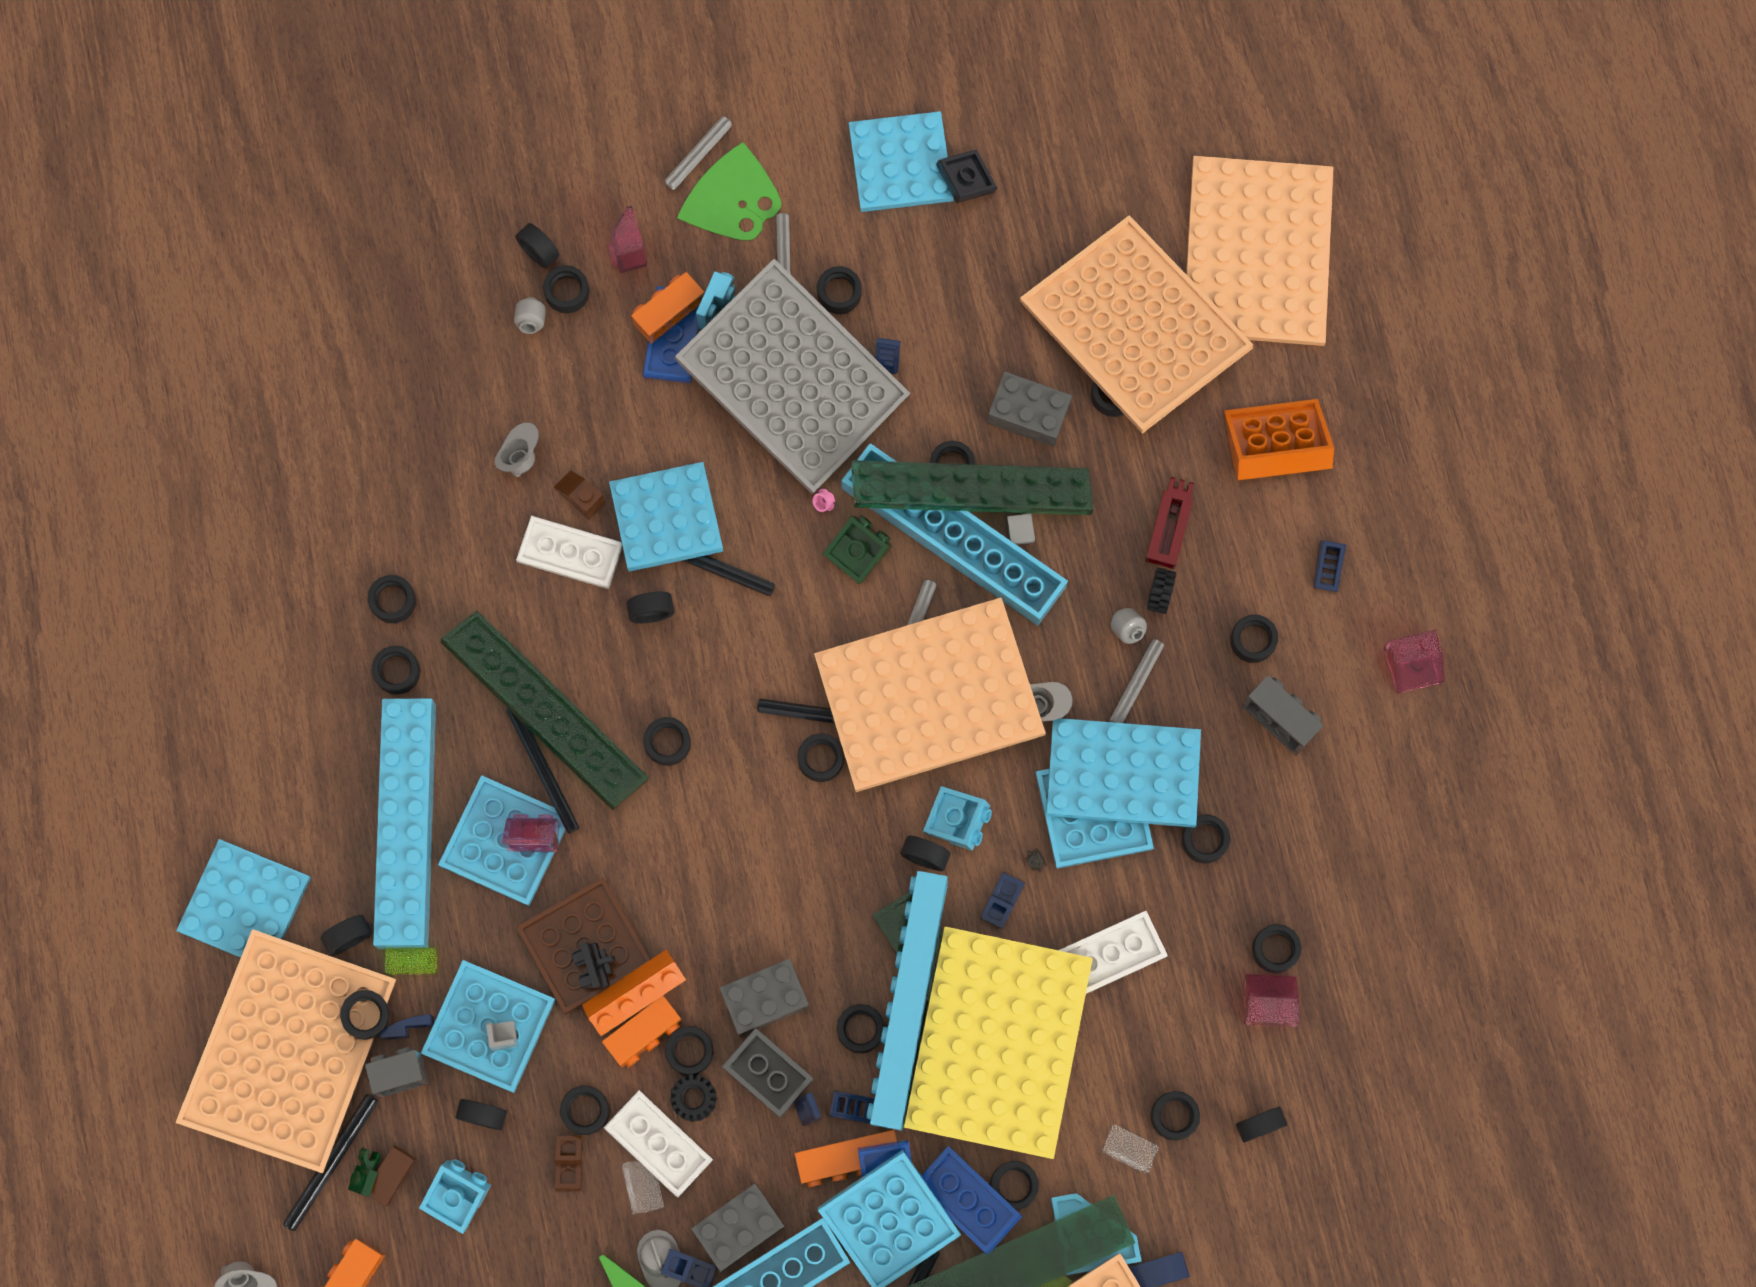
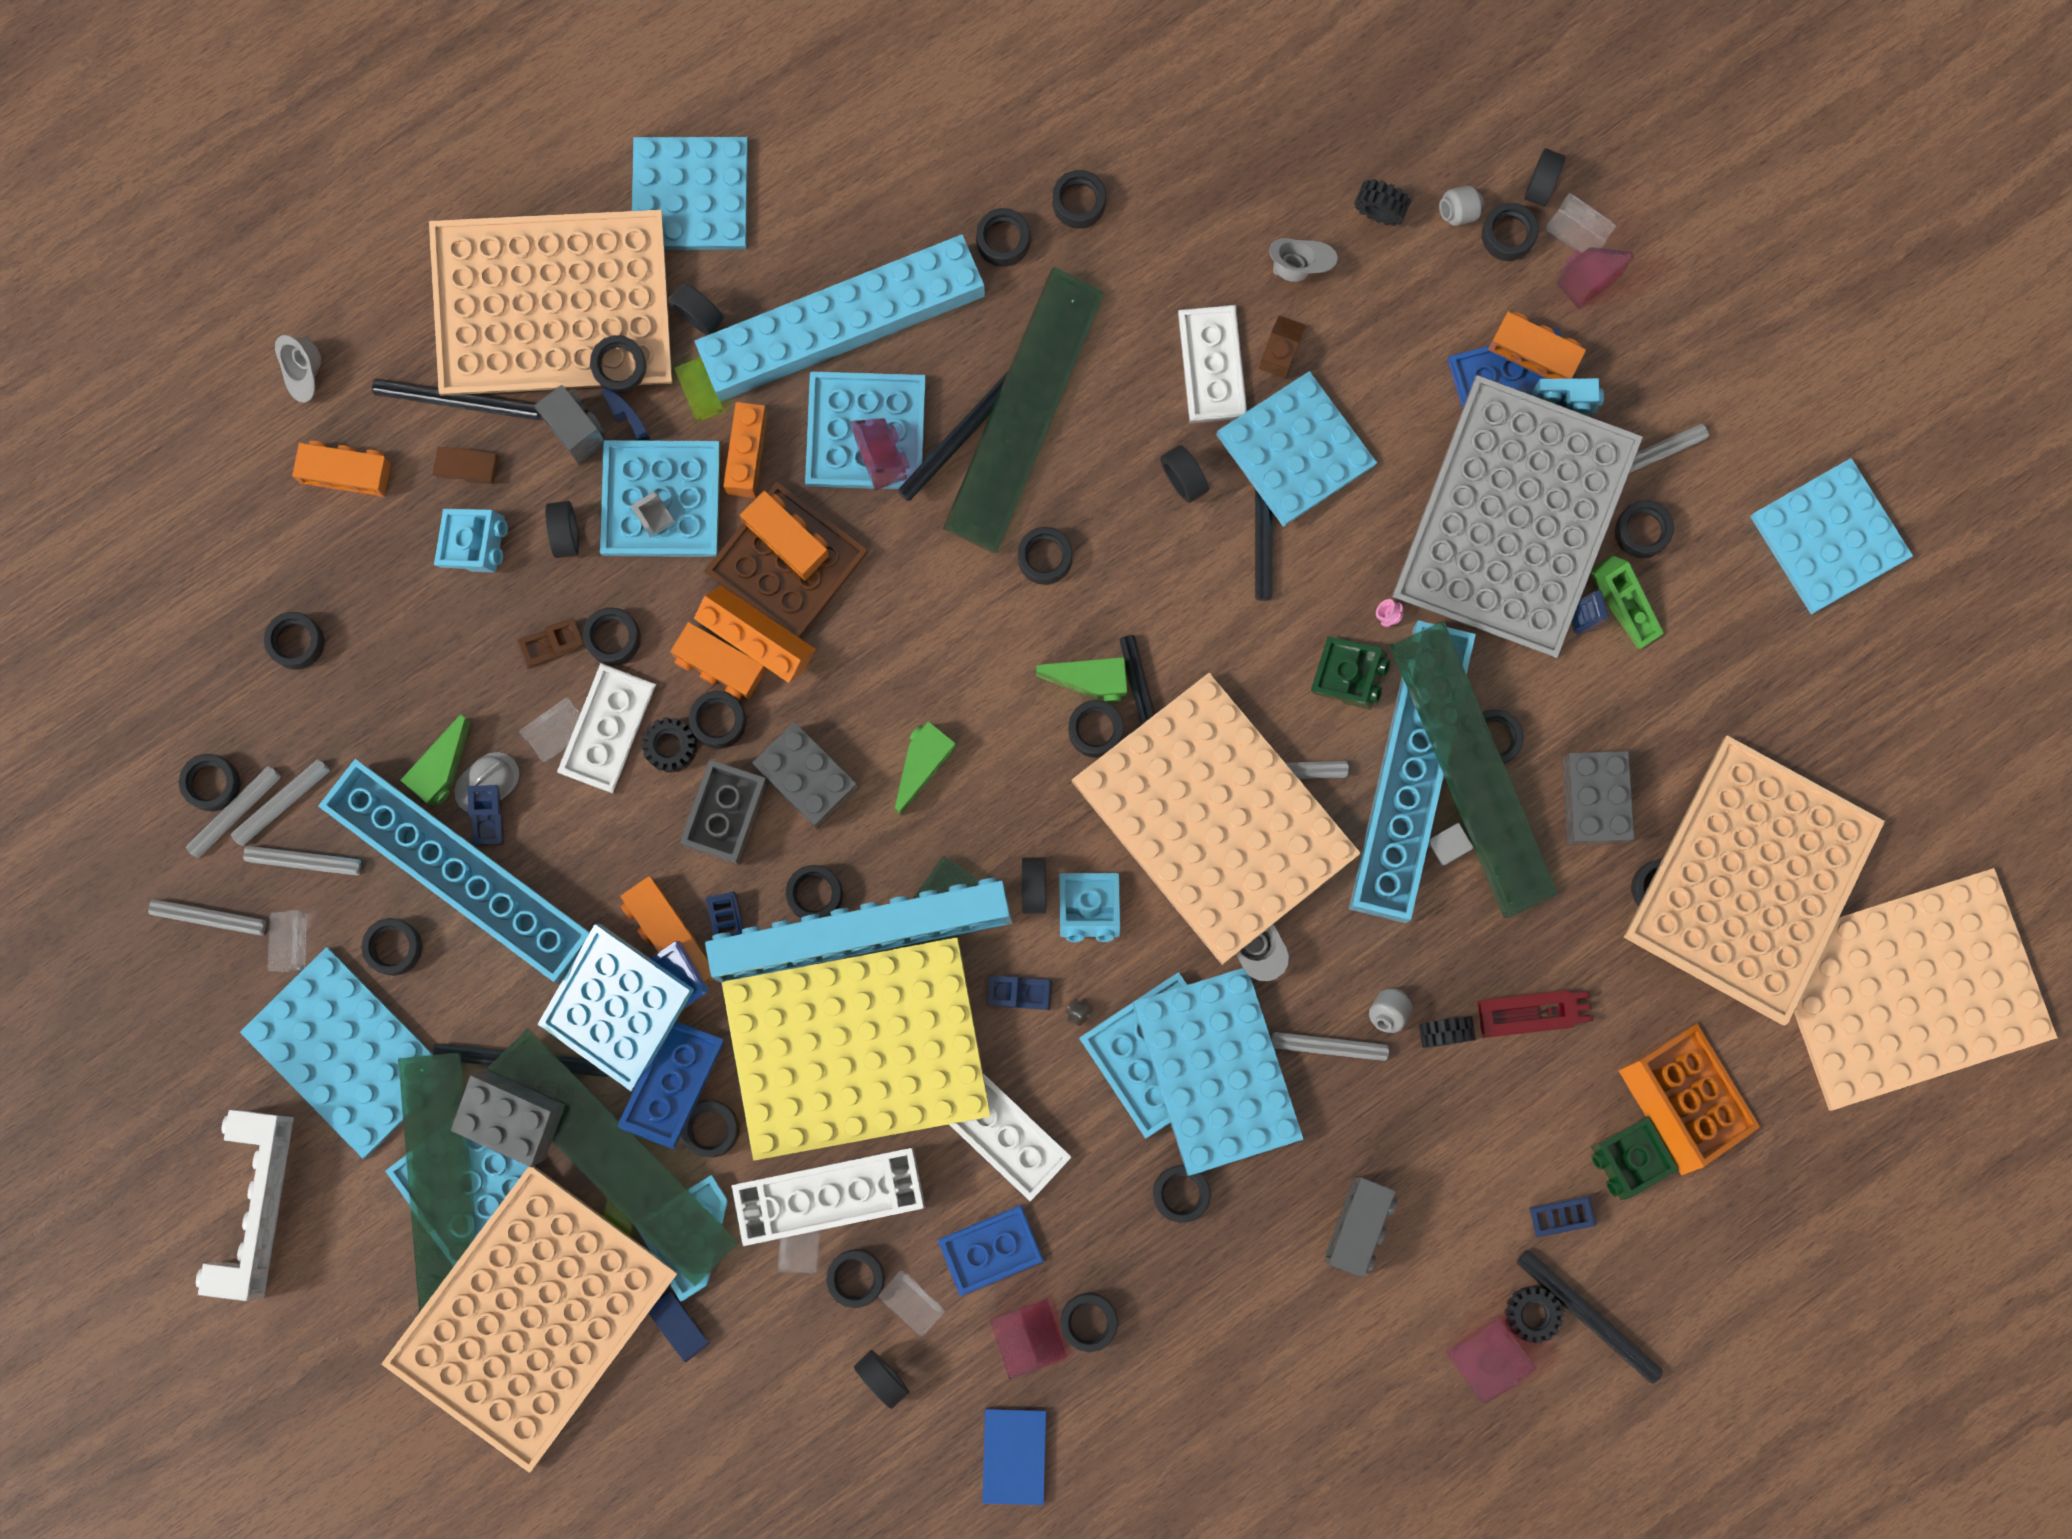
camera: 70 degrees right, 5 degrees up
dark green plate [348,1148,381,1197] -> none
black hips [572,942,616,989] -> none
light grey axle [665,116,732,190] -> none
bright green piece [677,143,781,240] -> none
dark grey brick [691,1184,785,1272] -> none
dark blue slope [795,1092,821,1126] -> none
black plate [936,149,998,203] -> none
black tyre [1230,615,1278,663] -> none
none -> orange brick [724,402,768,498]
none -> white plate [732,1148,926,1246]
none -> orange brick [740,491,829,581]
none -> clear panel [879,1269,946,1337]
none -> bright green slope [895,722,956,815]
none -> blue tile [937,1205,1044,1296]
none -> blue tile [982,1408,1046,1505]
none -> bright green slope [1036,657,1127,703]
none -> black tyre [1354,179,1411,226]
none -> black tyre [1505,1287,1564,1343]
none -> black axle [1517,1250,1663,1384]
none -> clear panel [1546,193,1617,260]
none -> bright green slope [1590,555,1664,649]
none -> dark green plate [1591,1116,1679,1200]

